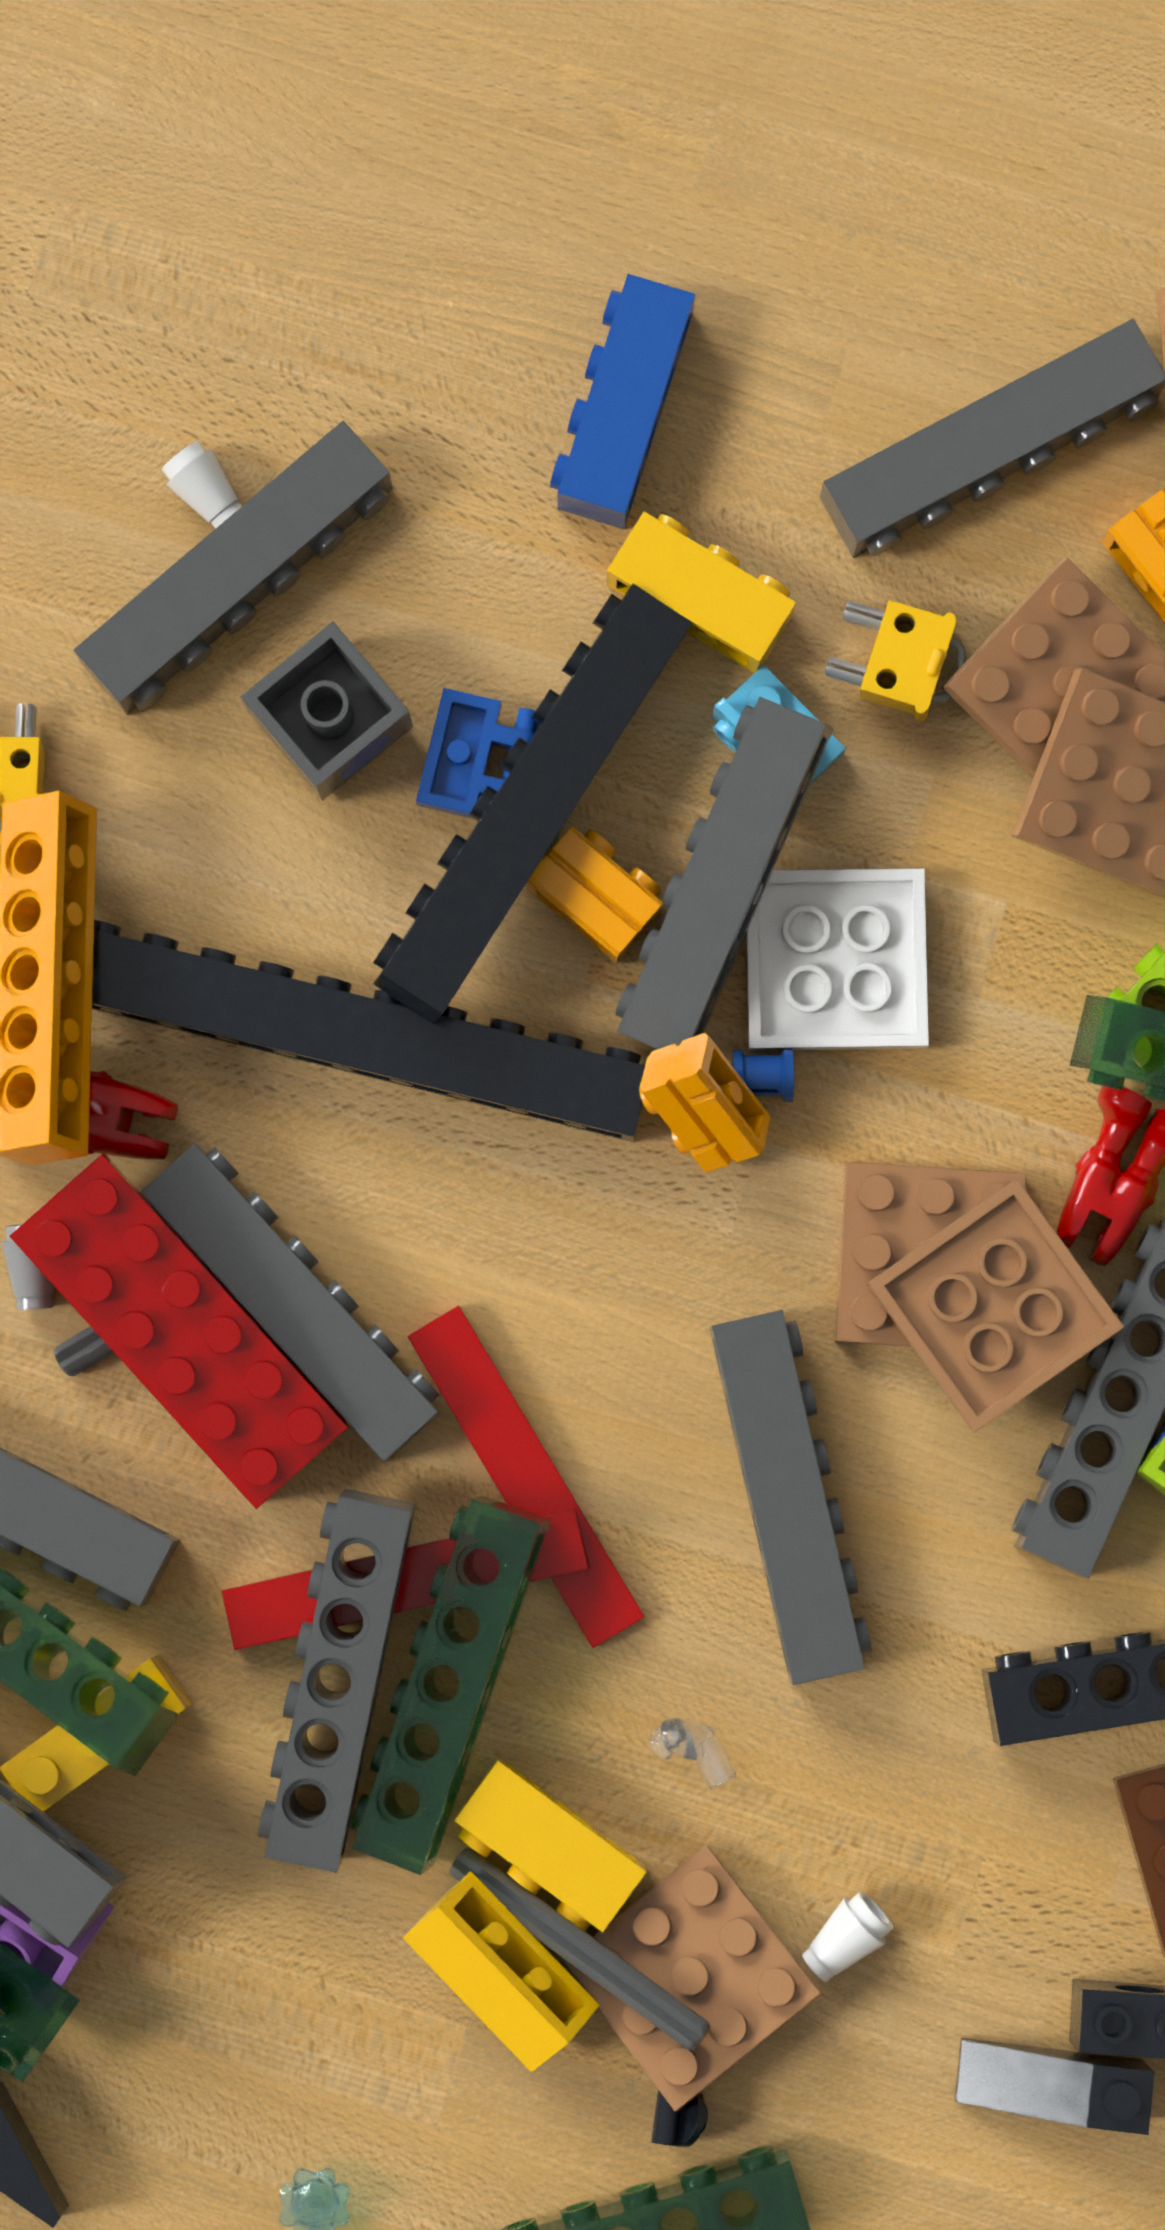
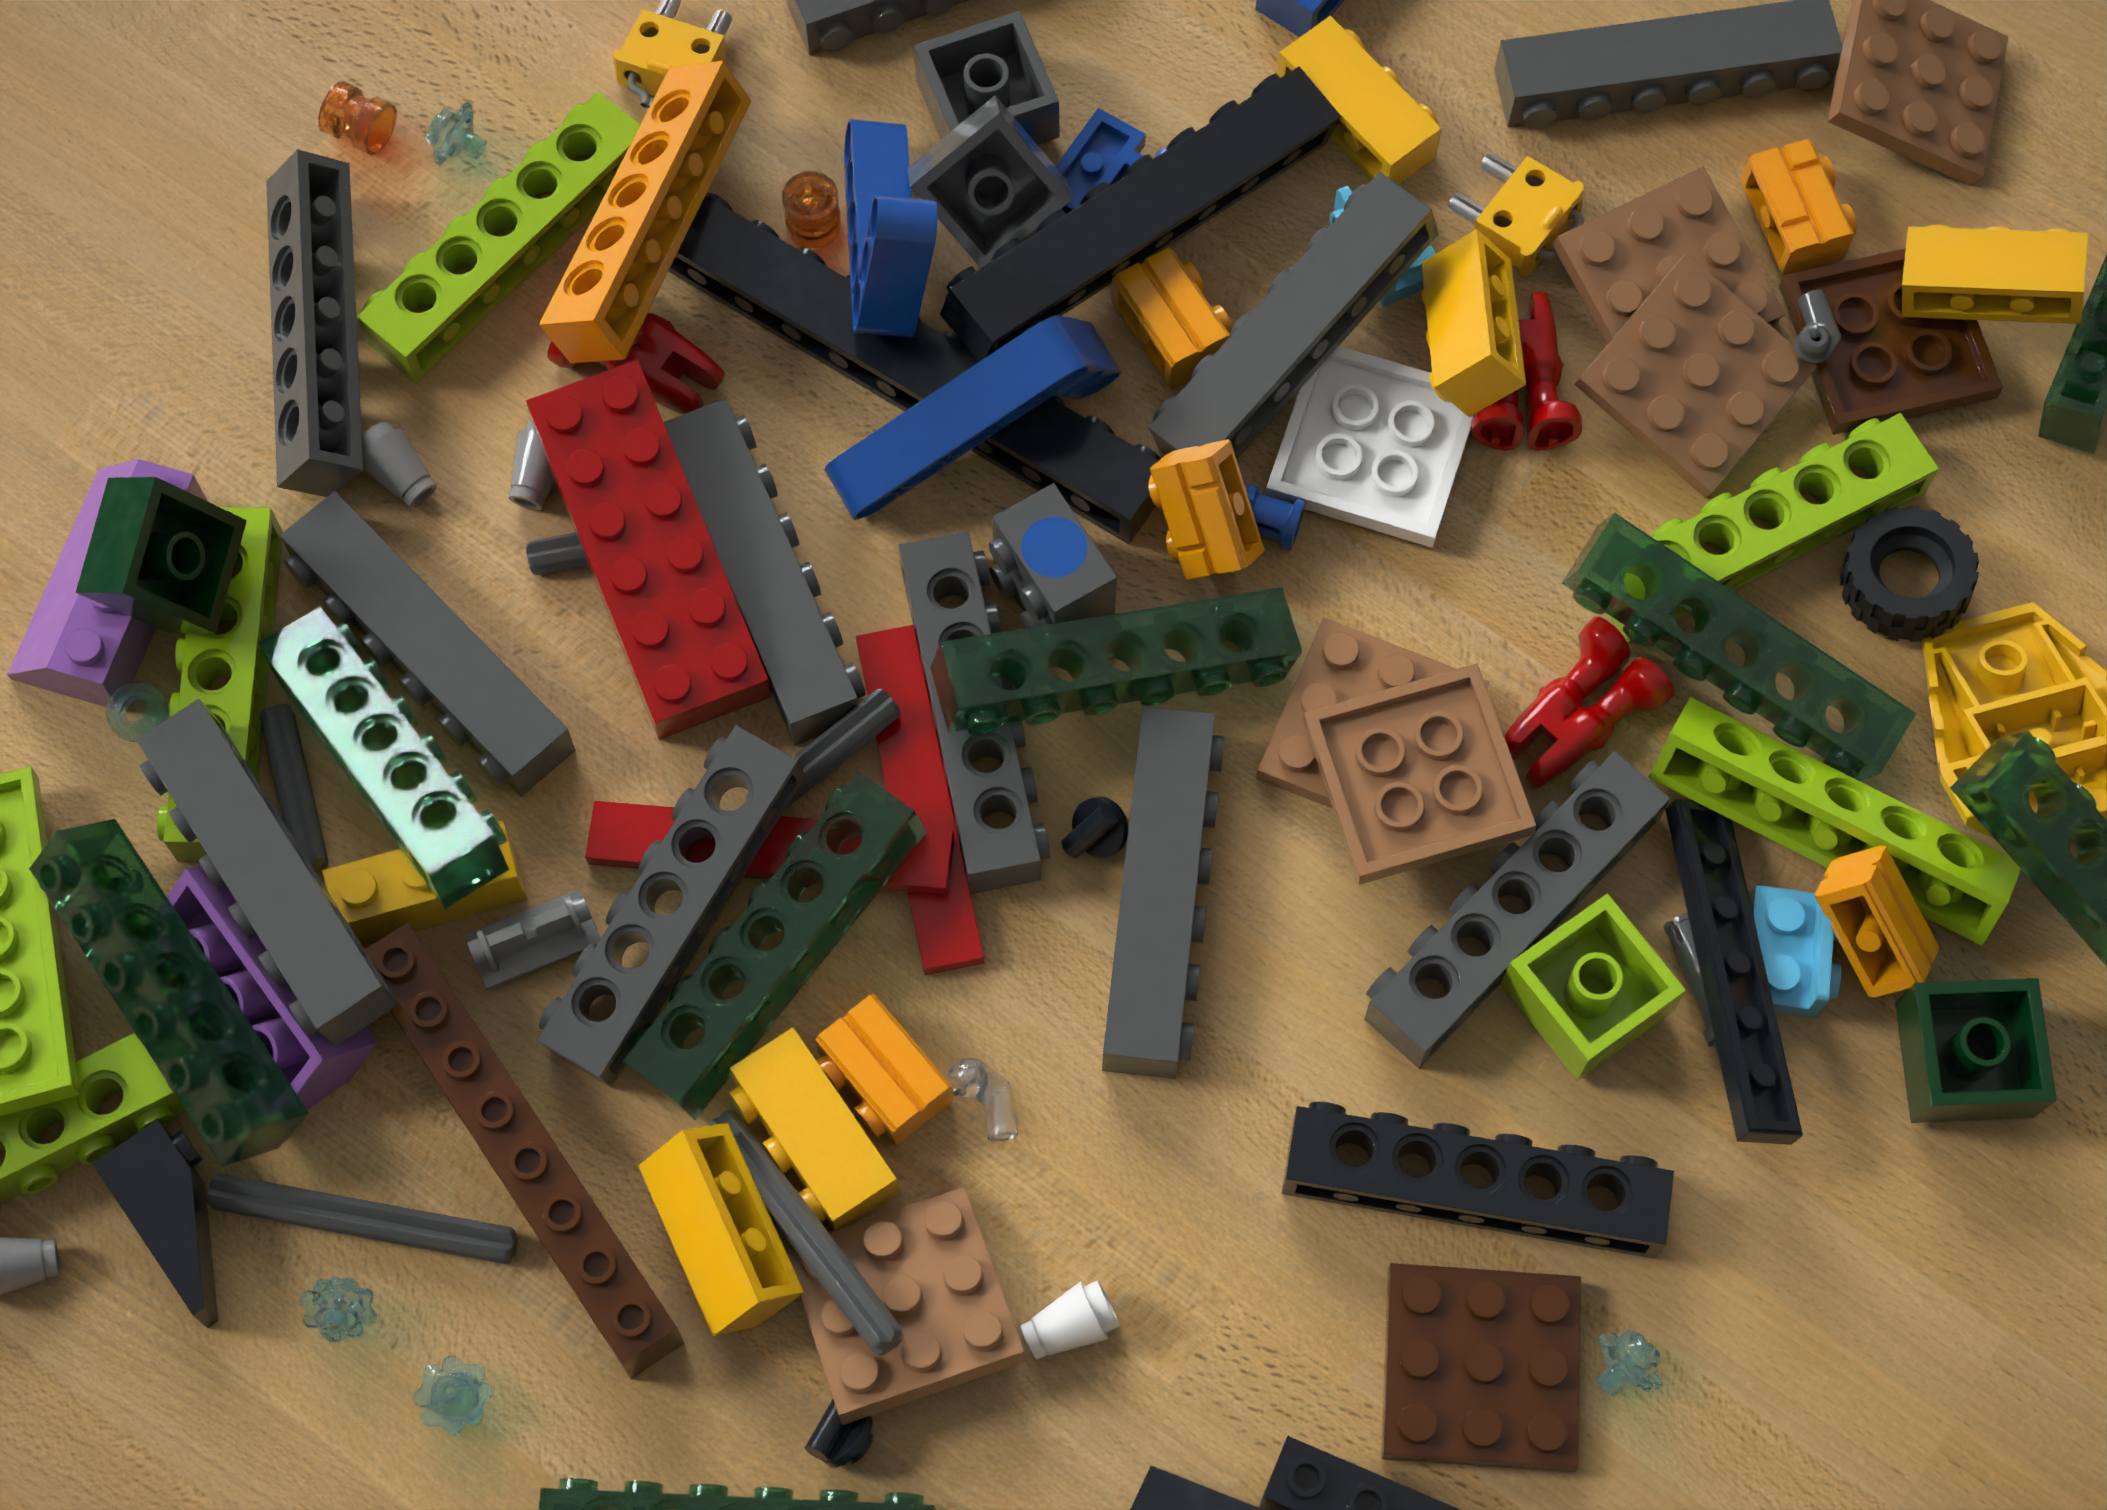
camera: 20 degrees right, 15 degrees down
none -> dark grey axle [207,1173,517,1264]
none -> clear light blue plant [300,1277,377,1342]
none -> reddish brown brick [365,922,685,1379]
none -> light grey hinge [465,889,600,990]
none -> dark grey axle [746,689,901,810]
none -> clear orange wheel [782,171,841,249]
none -> light orange brick [815,994,954,1146]
none -> blue beam [824,315,1121,520]
none -> blue beam [844,119,938,338]
none -> dark grey brick [899,531,1050,894]
none -> dark grey brick [907,95,1073,268]
none -> clear green brick [930,587,1302,735]
none -> dark grey brick [988,483,1117,659]
none -> black plate [1061,796,1128,858]
none -> yellow brick [1421,229,1526,417]
none -> red piece [1471,292,1582,451]

